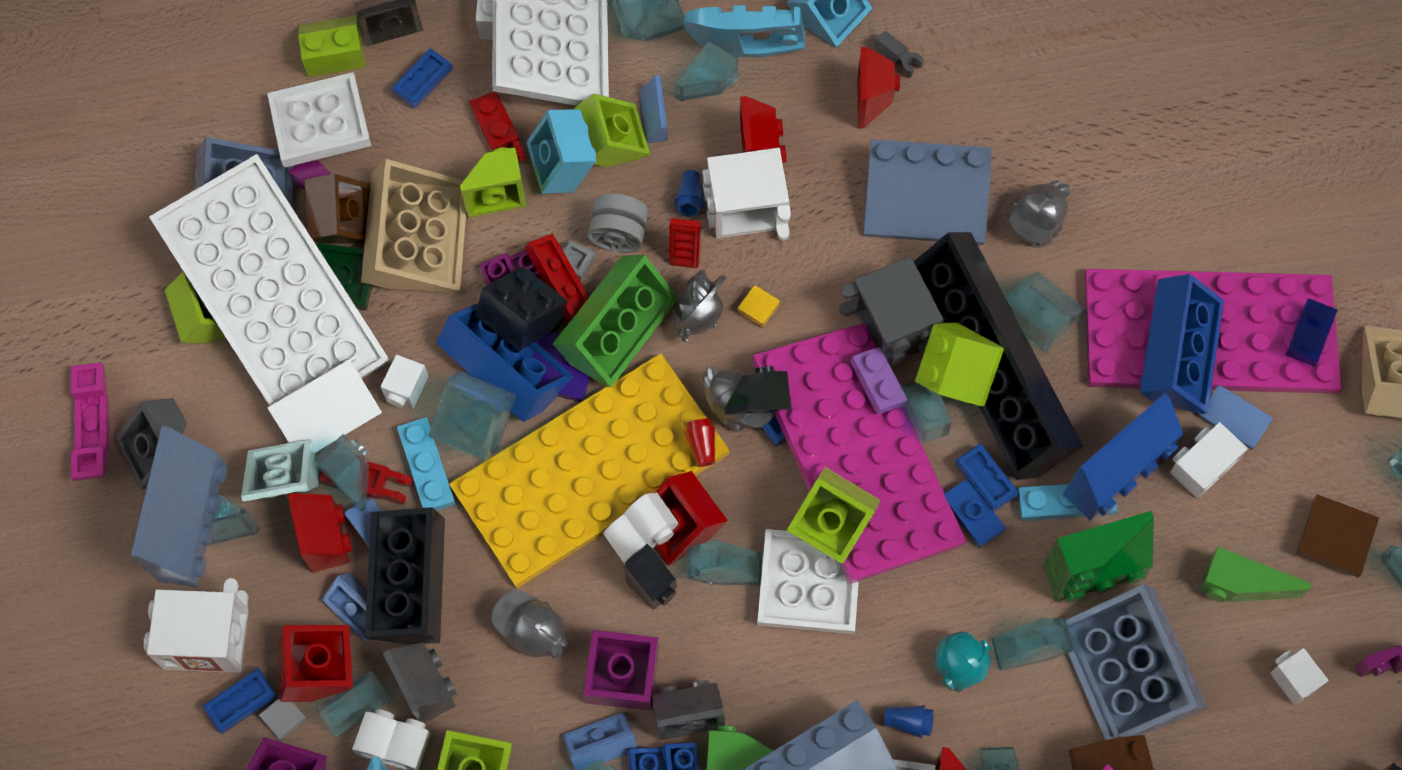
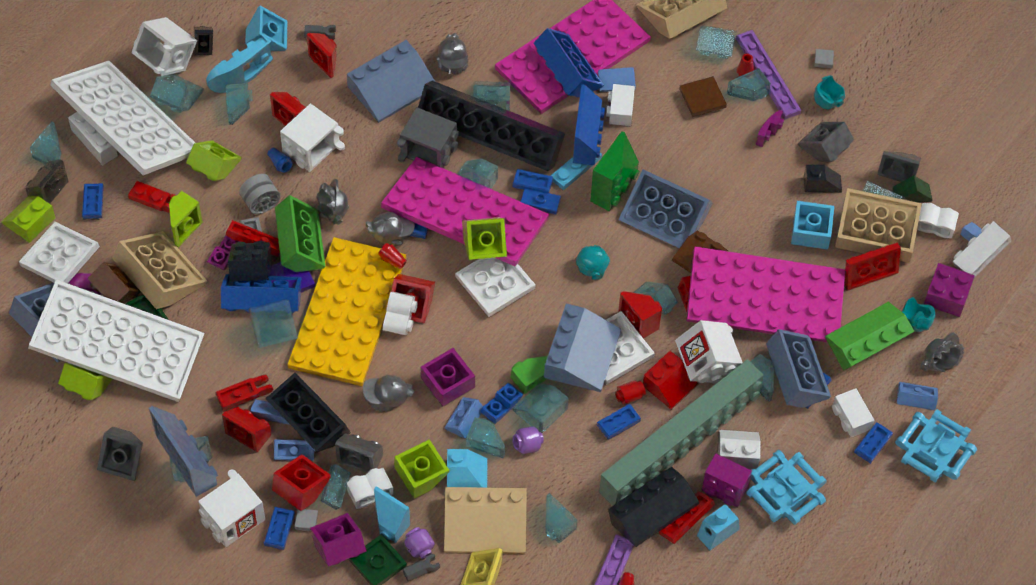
camera: 45 degrees left, 10 degrees down
dark pink slope [71,362,110,481] -> none
light aqua slope [241,439,319,502] -> none
white tile [267,359,382,453] -> none
clear light blue slope [314,434,369,513] -> none
white brick [381,355,429,409] -> none
medium azure plate [397,417,456,511] -> none
medium azure brick [526,109,596,194] -> none
black slope [624,544,677,610] -> none
medium blue slope [639,75,668,143] -> none
flat silver slope [652,680,725,741] -> none
red slope [669,218,702,268] -> none
clear light blue slope [688,540,761,585] -> none
black slope [724,366,792,415] -> none
yellow tile [738,285,780,328] -> none
medium lavender plate [850,347,907,415] -> none
blue cone [884,705,934,738] -> none
lime slope [915,323,1004,406] -> none
clear light blue slope [991,618,1074,670] -> none
bright green slope [1199,547,1312,602] -> none
white brick [1270,648,1329,706] -> none
clear blue plate [1285,298,1338,367] -> none

